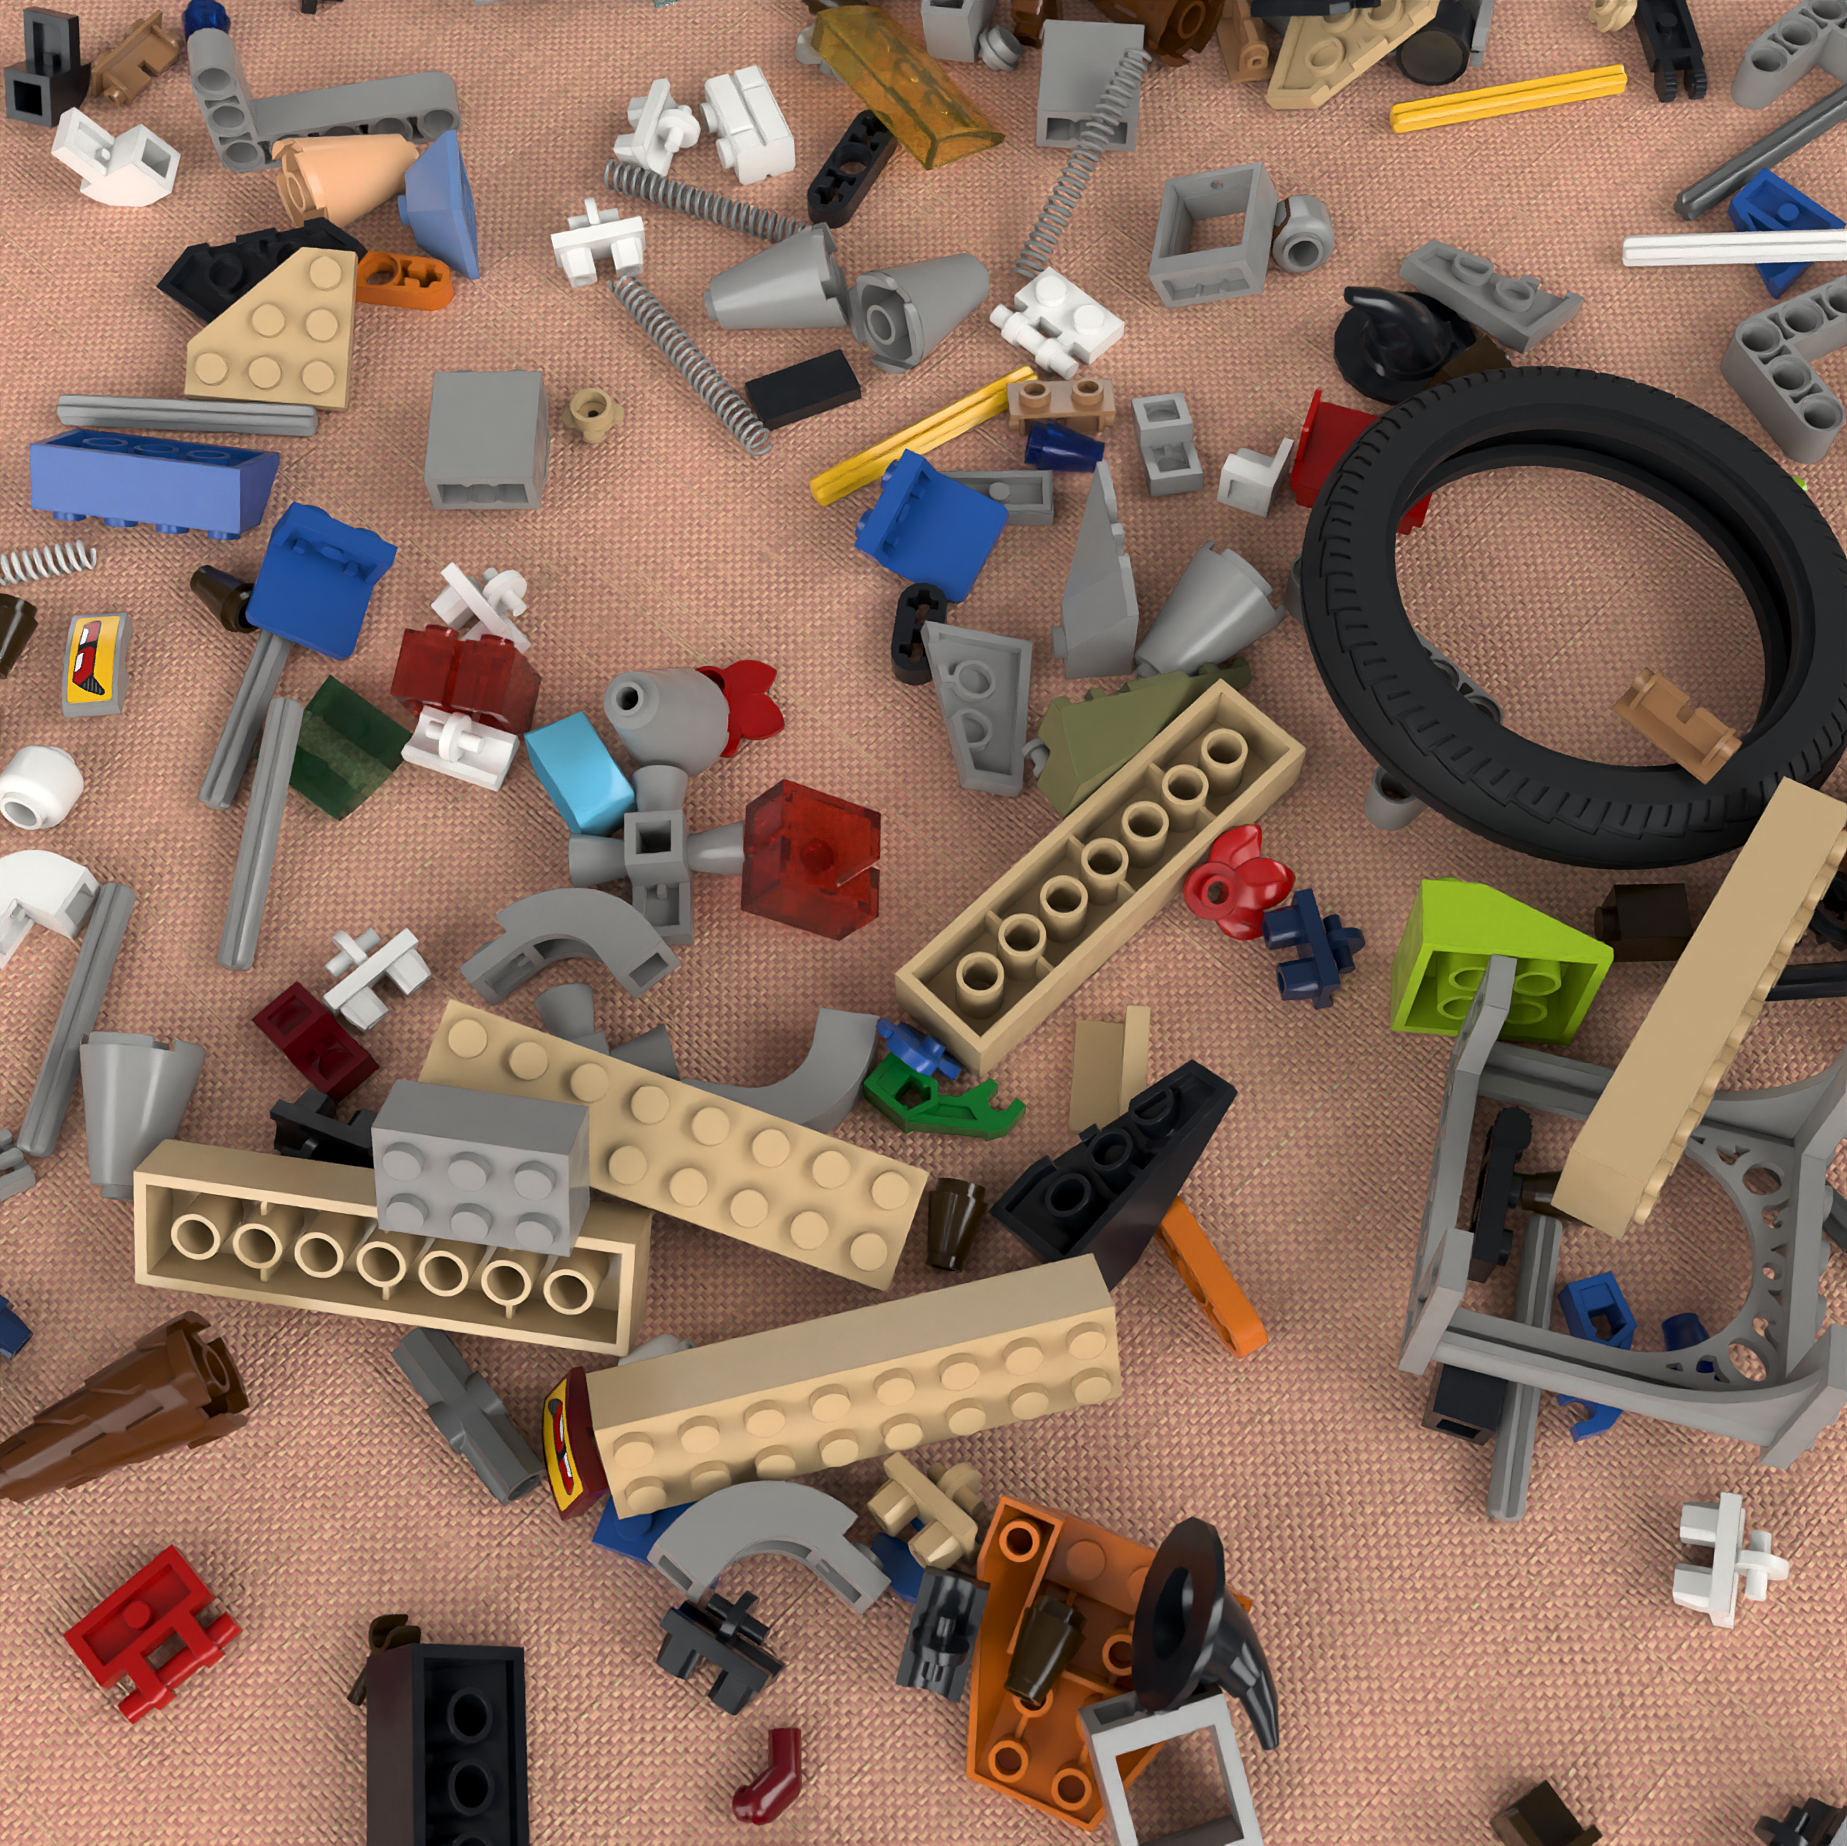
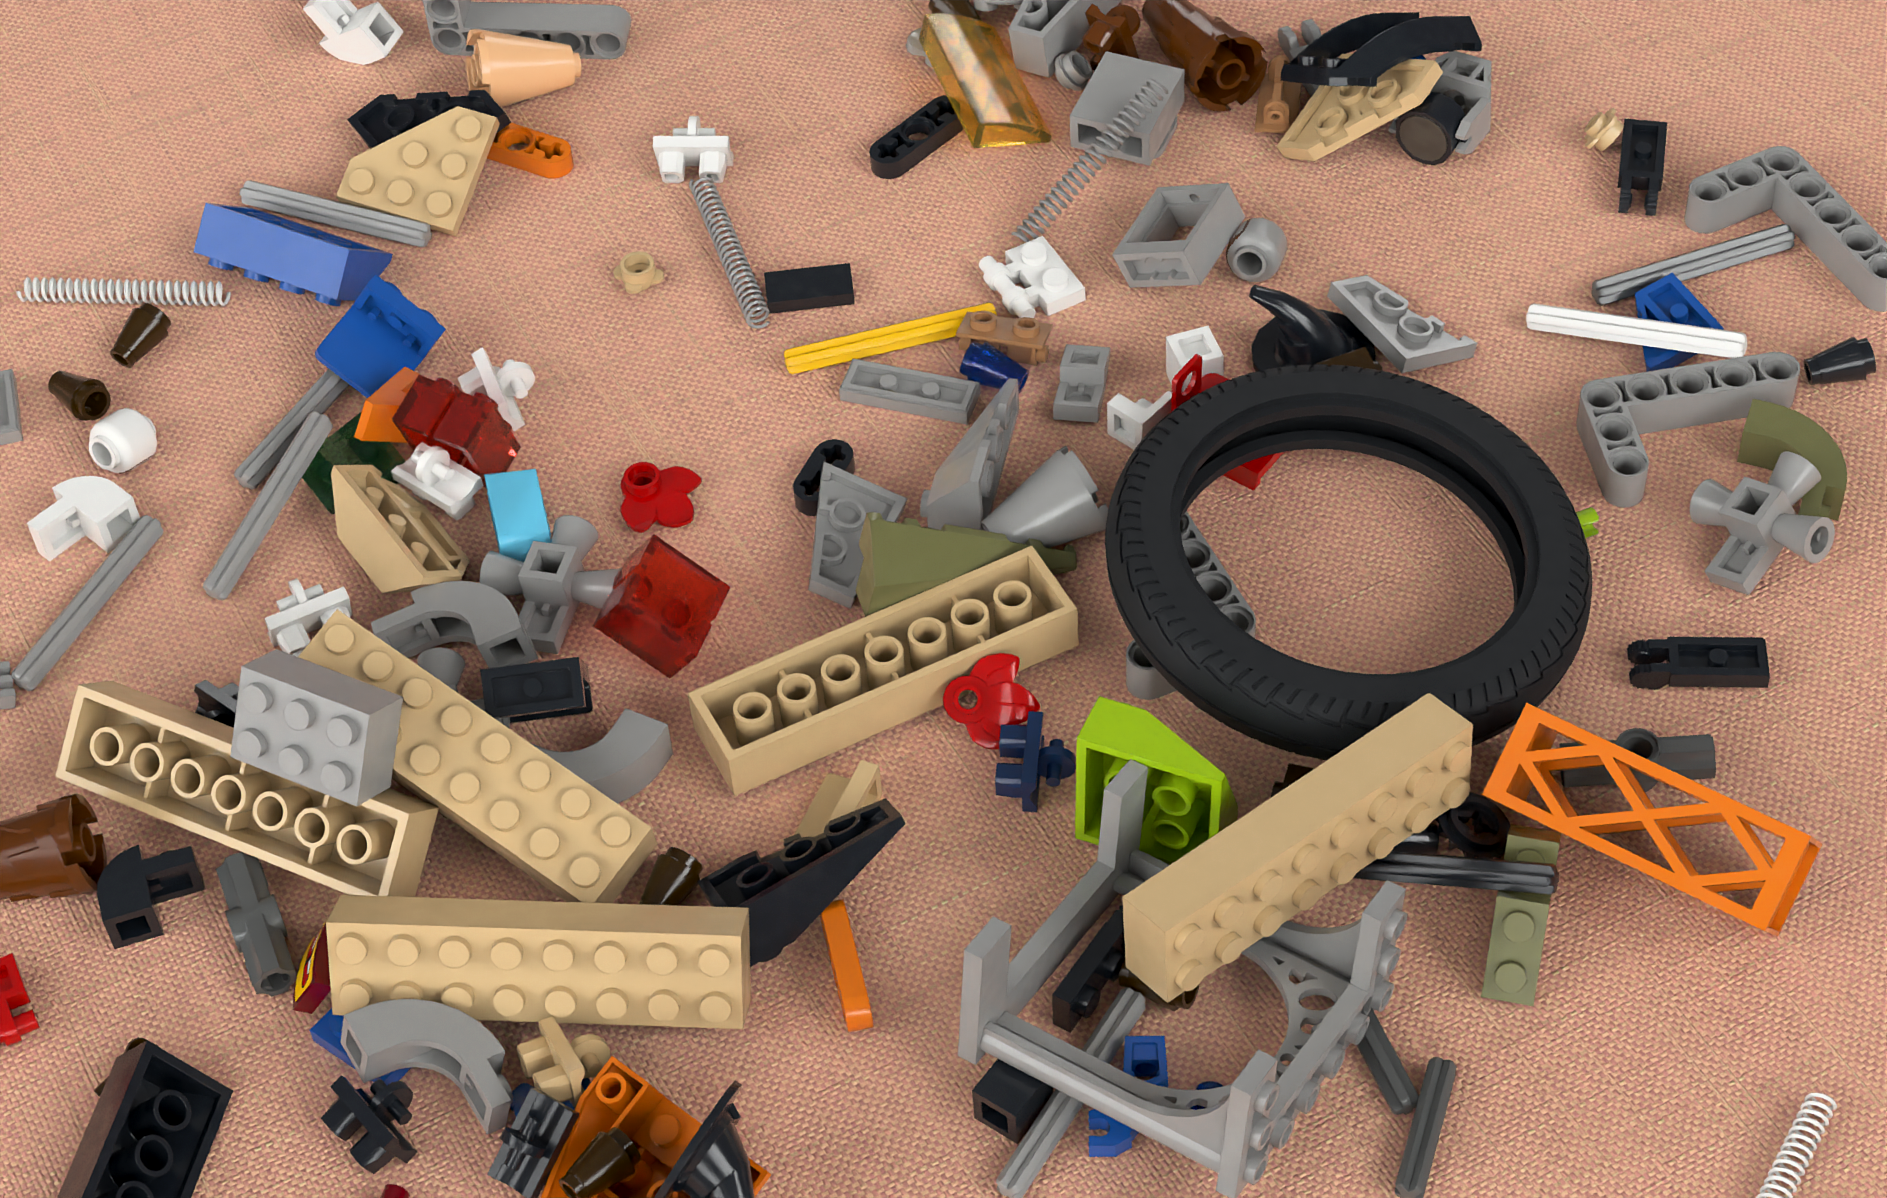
camera: 20 degrees right, 15 degrees down
slope [62,612,133,718] -> none
light grey cone [79,1031,207,1201] -> none
dark brown cone [190,565,259,633] -> none
dark red slope [251,981,380,1105] -> none
medium blue slope [398,130,480,280] -> none
light grey brick [424,369,550,510] -> none
light grey piece [603,159,833,243] -> none
light grey cone [604,667,730,777] -> none
white hips [614,78,701,181] -> none
white brick [699,65,796,186] -> none
light grey cone [704,222,850,329] -> none
light grey cone [846,253,989,374] -> none
blue bracket [854,448,1009,604] -> none
green piece [863,1052,1026,1141] -> none
blue piece [876,1017,962,1080] -> none
yellow axle [1389,63,1628,134] -> none
medium nougat hinge [1610,667,1743,785] -> none
none -> black brick [97,845,206,949]
none -> tan wedge [331,465,470,594]
none -> orange slope [354,367,431,443]
none -> black panel [480,657,593,724]
none -> white panel [1166,326,1224,392]

